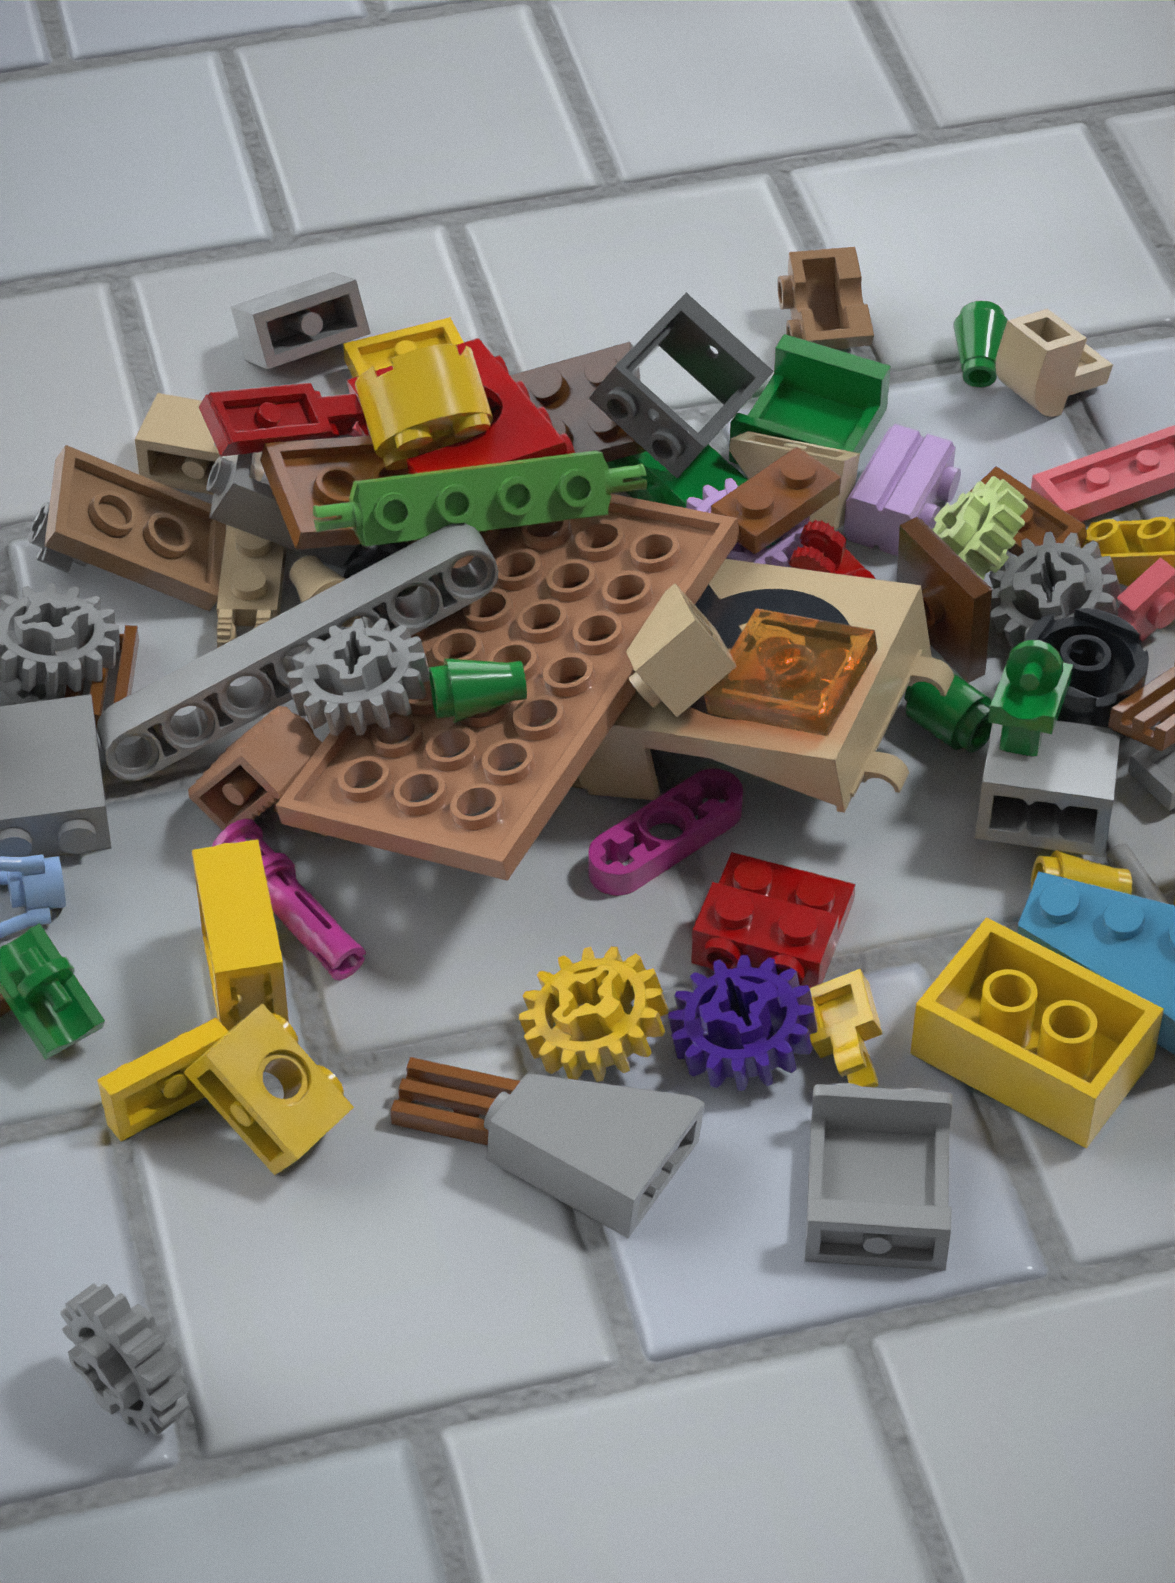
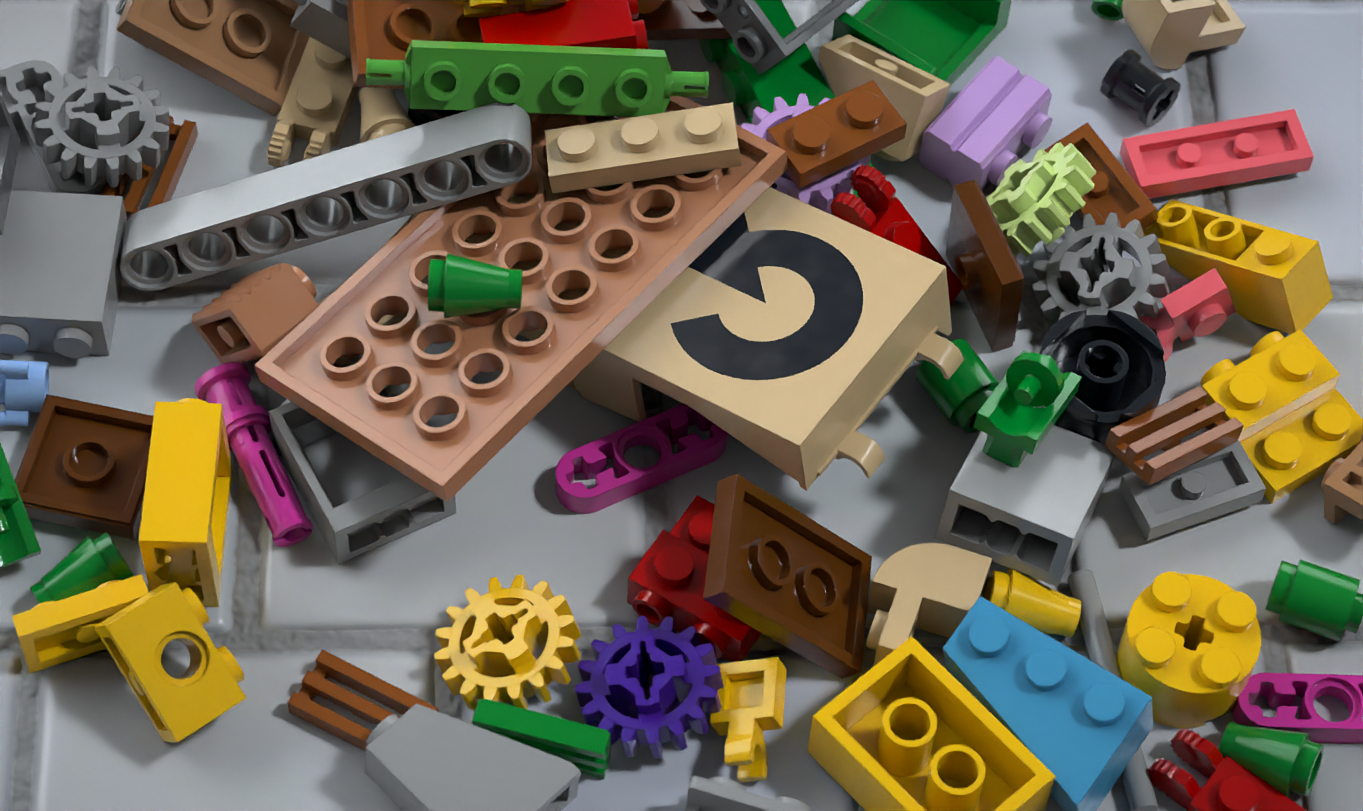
camera: 10 degrees right, 10 degrees up
light grey gear [287,618,429,736] -> none
tan slope [626,583,737,717] -> none
clear orange plate [704,608,878,737] -> none
none -> reddish brown plate [15,394,154,540]
none -> green cone [30,532,134,604]
none -> light grey window [269,385,456,564]
none -> green tile [472,698,611,779]
none -> tan plate [545,102,741,193]
none -> reddish brown plate [703,474,872,679]
none -> tan brick [866,543,992,666]
none -> black bush [1100,49,1181,127]

